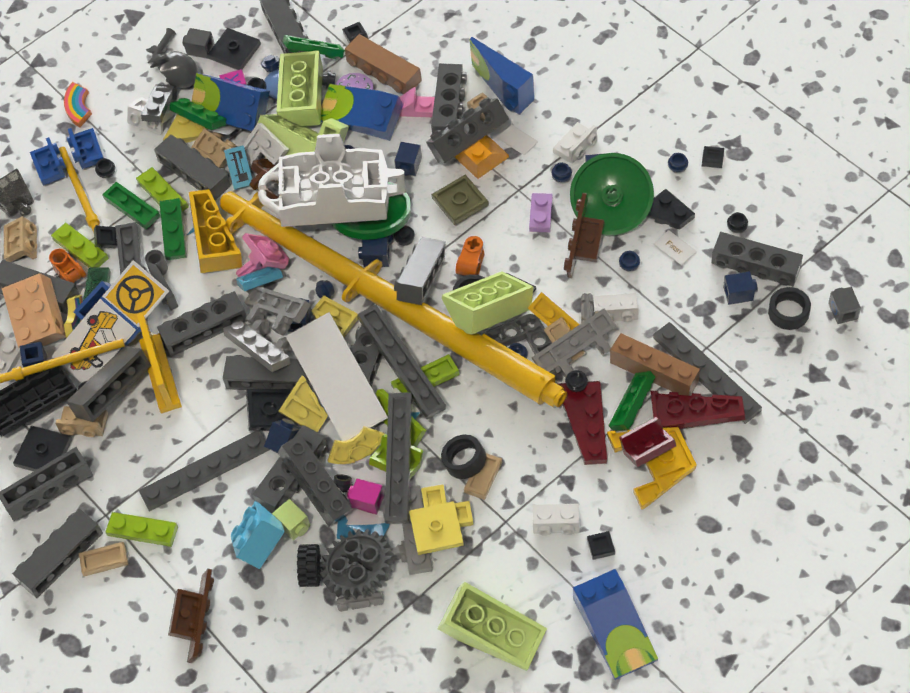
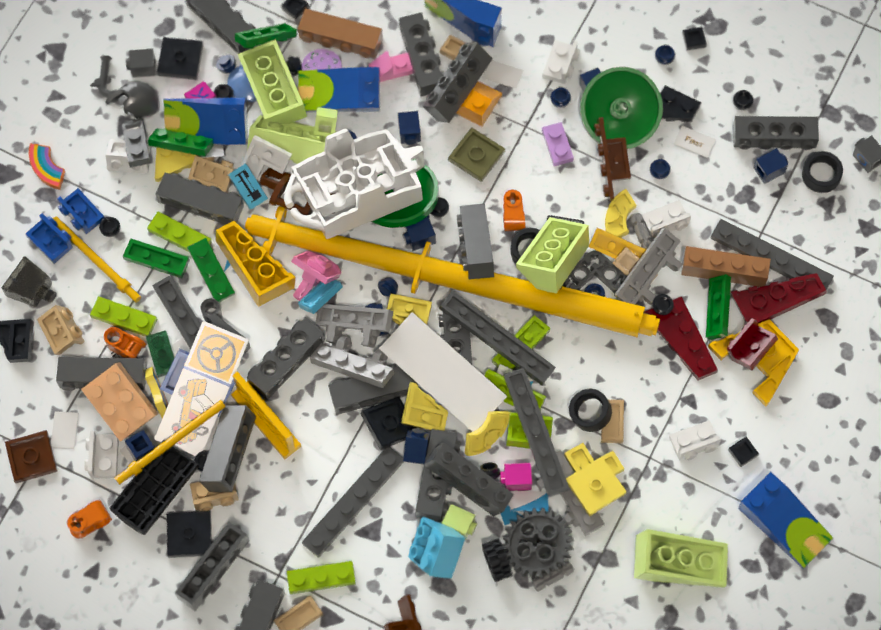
camera: 25 degrees left, 10 degrees up
black tile [94,225,117,249] -> none
none -> light yellow tile [605,189,637,238]

